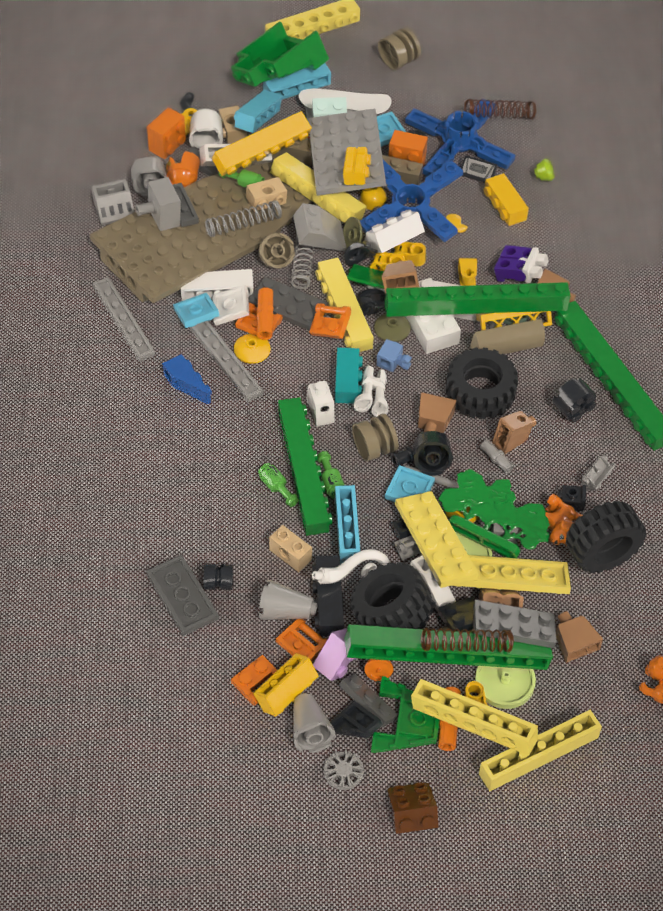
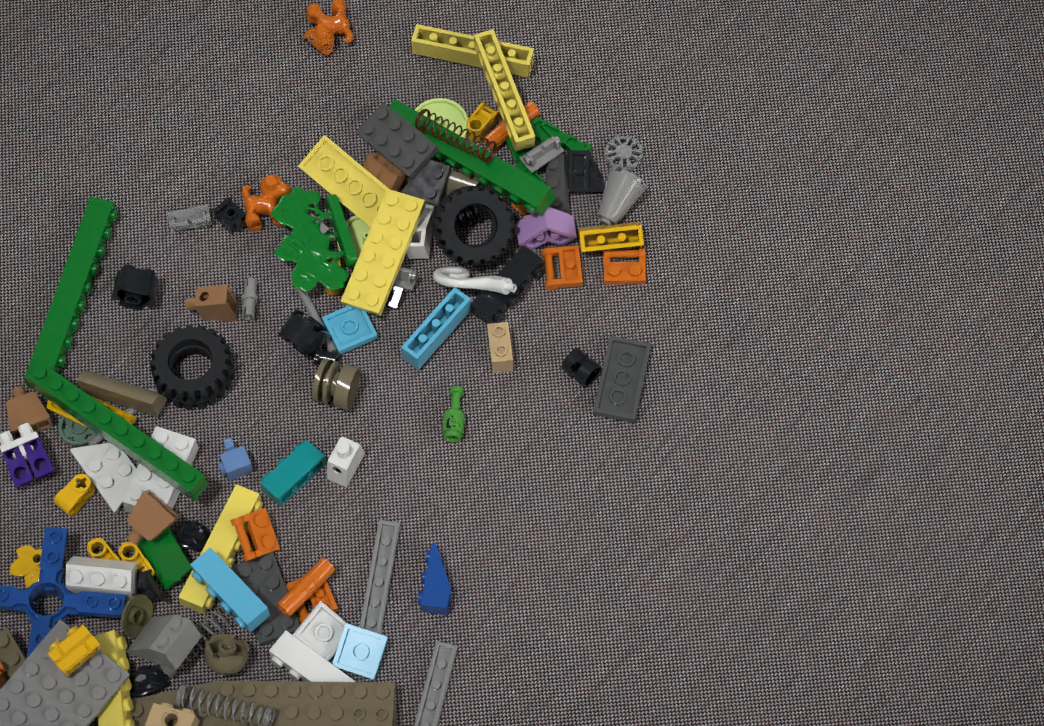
camera: 135 degrees left, 10 degrees up
yellow dish [234,334,270,364] -> none
light grey cone [259,580,317,620] -> none
green brick [278,397,332,536] -> none
bright green piece [318,451,345,499] -> none
white piece [353,366,388,417] -> none
olive dish [374,314,411,342] -> none
reddish brown bracket [387,782,439,834] -> none
medium nougat torso [418,392,456,433] -> none
medium nougat torso [556,611,603,663] -> none
black tyre [566,501,646,573] -> none
none -> medium azure brick [190,547,270,633]
none -> light grey hinge [519,136,565,173]

